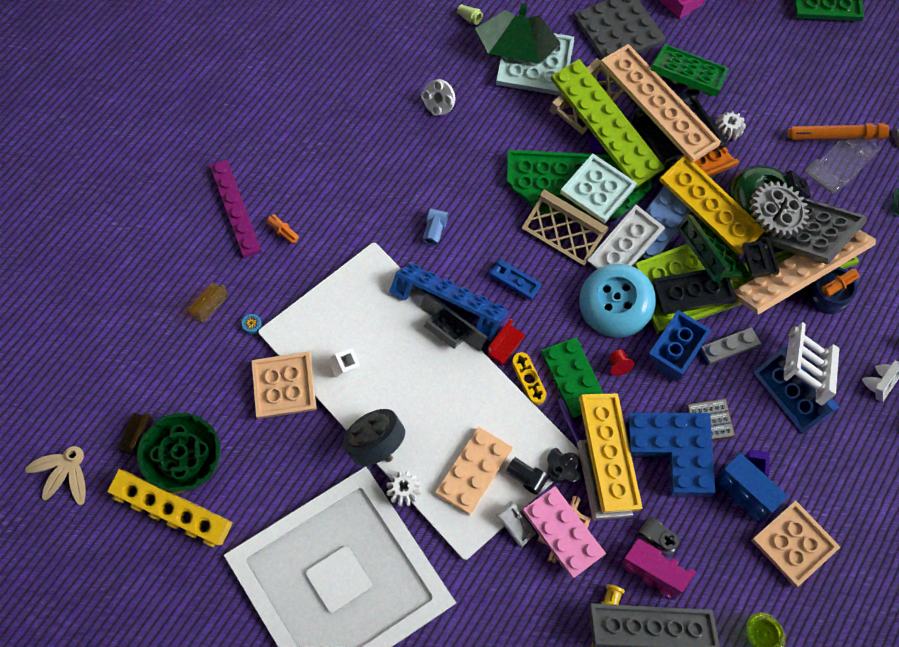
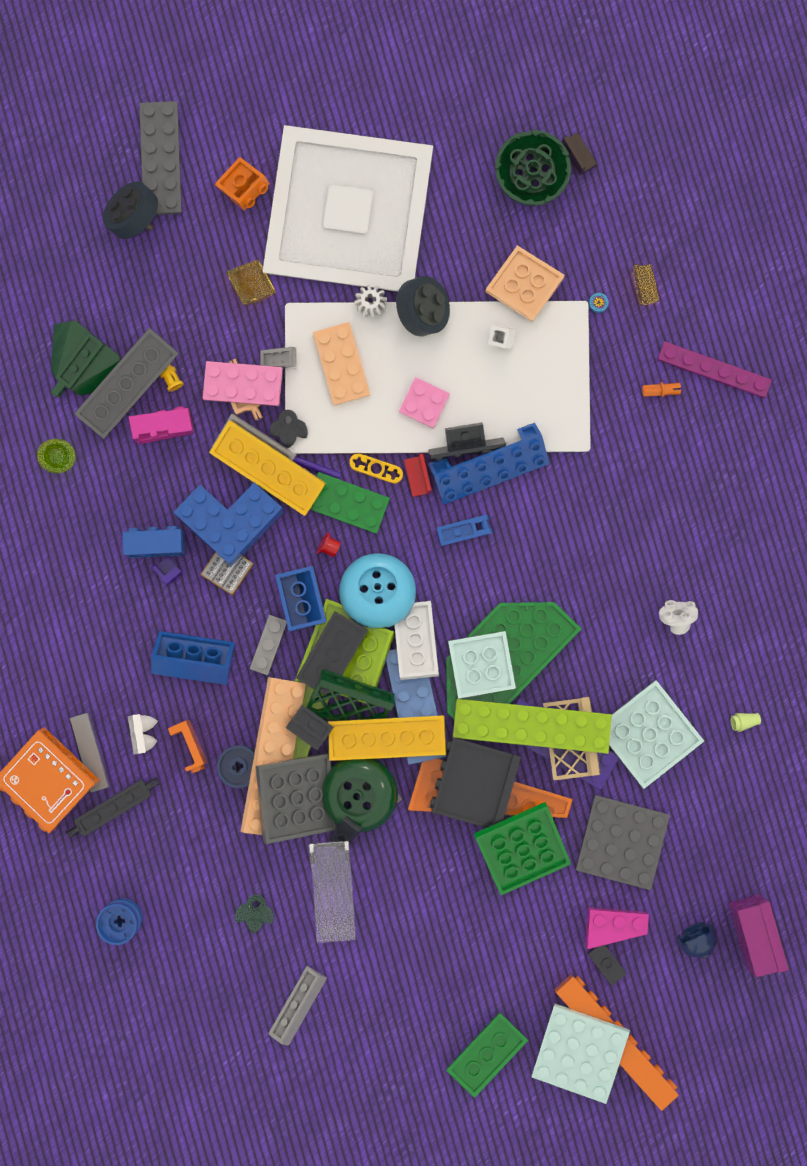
camera: 135 degrees right, 20 degrees up
tan plant [25,446,86,505] -> none
yellow brick [108,469,233,547] -> none
medium blue piece [423,208,449,246] -> none
dark green panel [475,3,561,64] -> none
black piece [505,457,549,495] -> none
tan fence [522,190,609,266] -> none
light nougat plate [600,44,721,162] -> none
dark grey piece [637,517,679,555] -> none
white gear [715,110,746,141] -> none
light grey gear [749,181,809,239] -> none
light nougat plate [751,501,840,588] -> none
white fence [784,322,839,406] -> none
orange cylinder [788,123,889,141] -> none
orange axle [822,269,859,297] -> none
none -> orange panel [168,720,208,773]
none -> clear yellow slope [226,260,276,306]
none -> bright pink plate [399,377,450,428]

